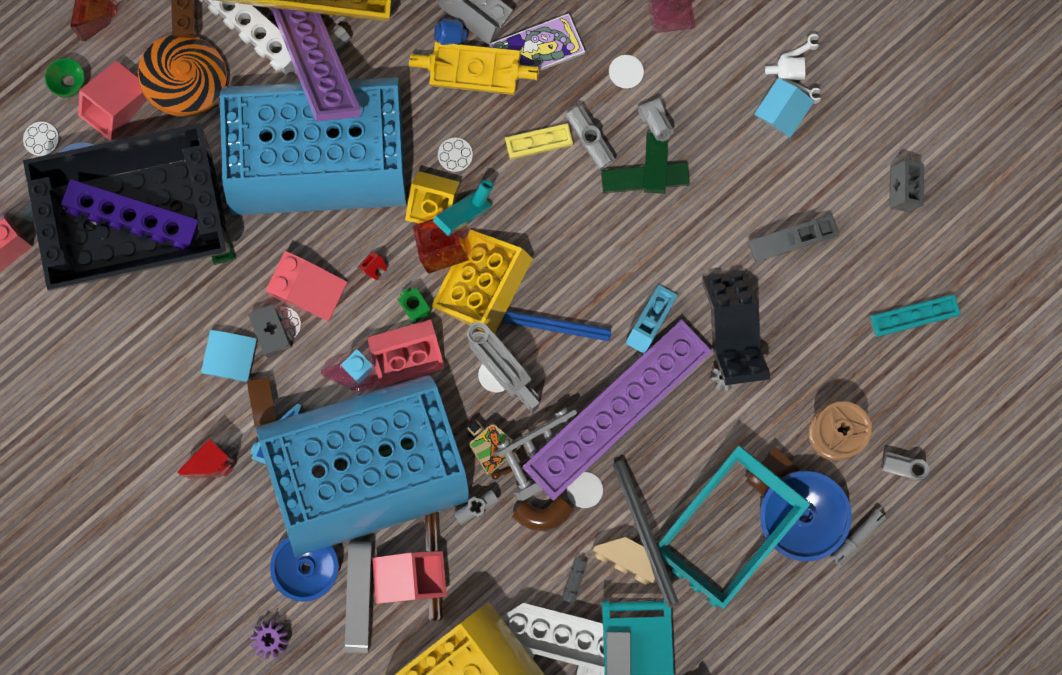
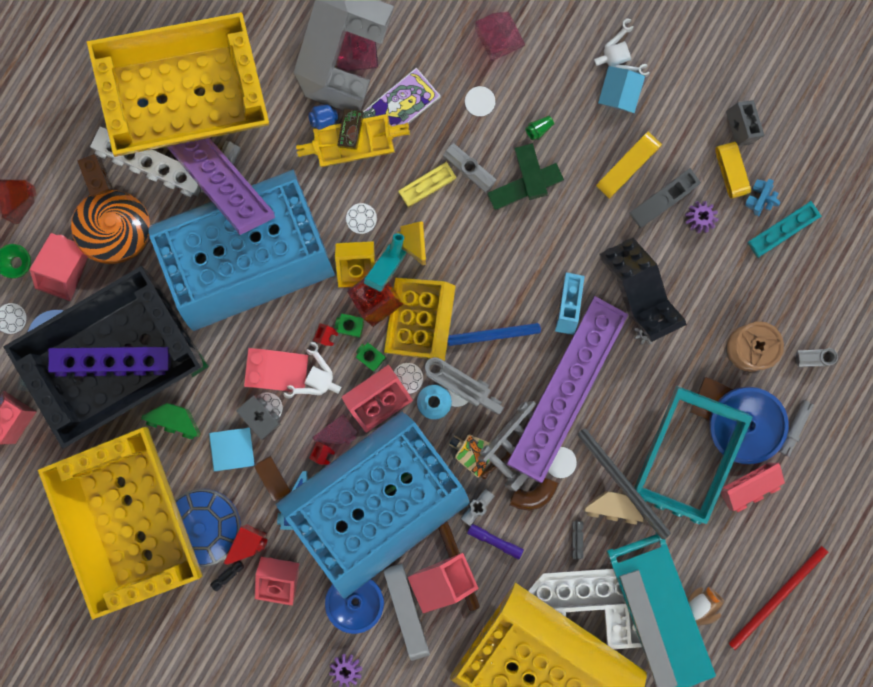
camera: 15 degrees left, 5 degrees up
medium azure brick [341,349,375,384] -> none
light grey piece [638,98,674,142] -> none
none -> yellow slope [38,427,203,620]
none -> green slope [141,403,201,440]
none -> blue dish [175,489,241,567]
none -> black axle [210,560,244,591]
none -> coral slope [255,557,299,606]
none -> white piece [284,342,341,399]
none -> red tile [309,441,335,465]
none -> green brick [335,313,365,338]
none -> dark brown tile [337,109,364,150]
none -> white sticker [394,363,423,394]
none -> yellow slope [397,221,426,265]
none -> medium azure piece [417,385,452,419]
none -> dark purple piece [467,523,524,560]
none -> green cone [525,115,554,140]
none -> yellow beam [596,131,663,199]
none -> medium lavender gear [685,201,718,234]
none -> yellow beam [715,141,751,199]
none -> coral slope [720,462,785,512]
none -> dark azure hips [745,179,781,216]

